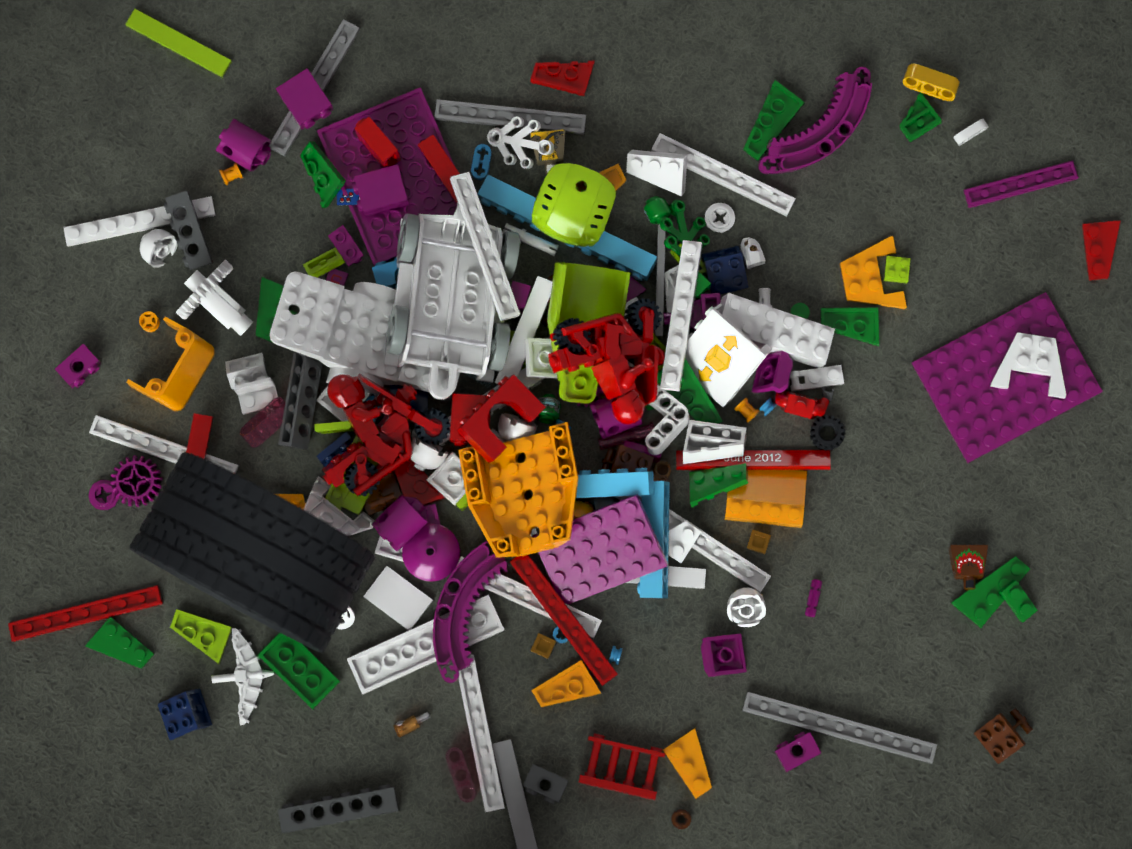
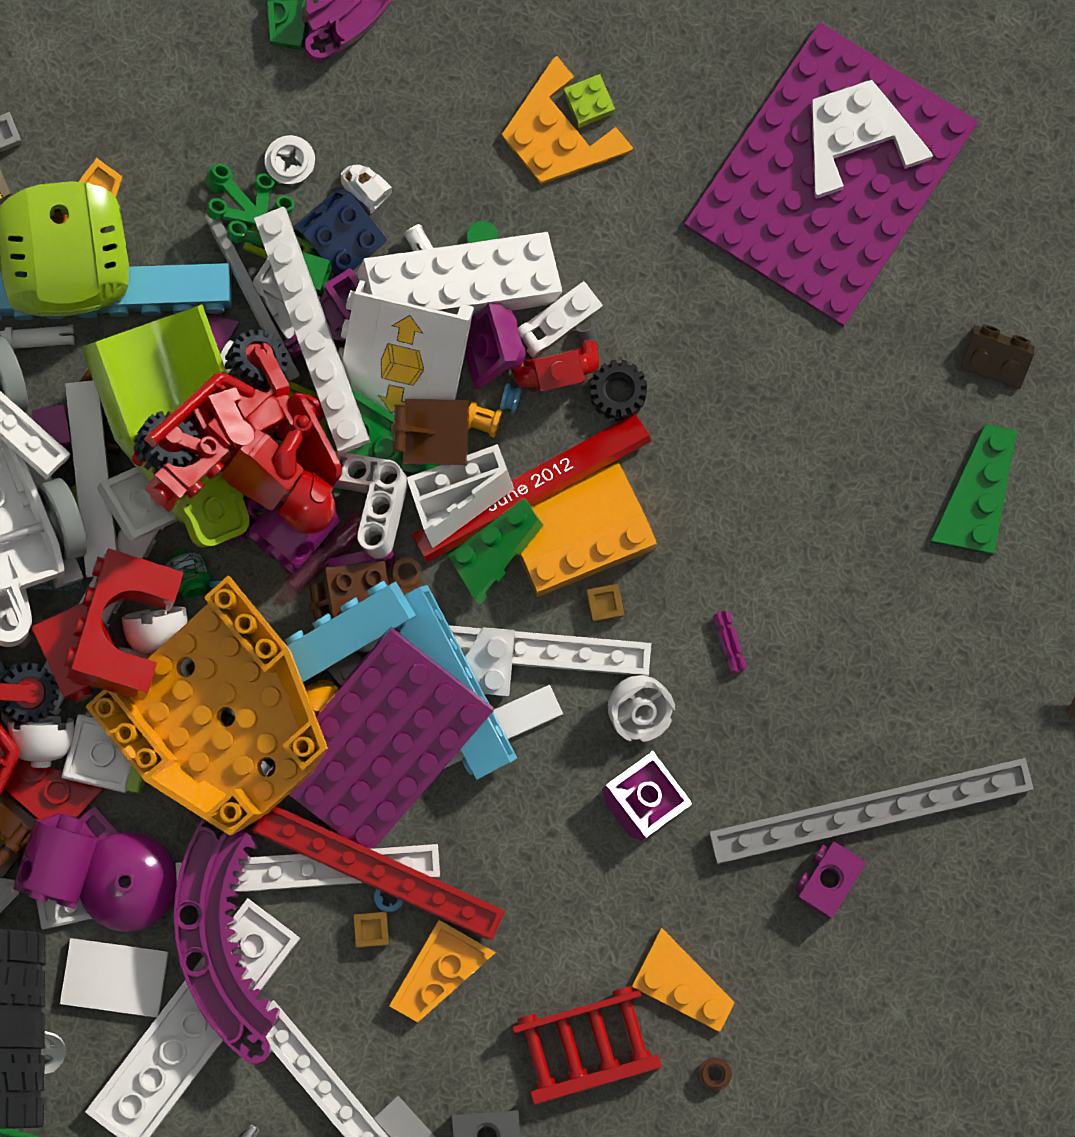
camera: 40 degrees left, 0 degrees up
dark azure bush [609,646,623,665] -> none
white wedge [626,150,687,196] -> none
green head [644,196,672,225] -> none
white plate [651,133,796,217] -> none
green wing [820,308,879,346] -> none
reddish brown torso [949,545,988,590] -> none
green plate [999,579,1038,622] -> none
none -> reddish brown plate [390,399,469,465]
none -> dark brown bracket [960,324,1035,389]

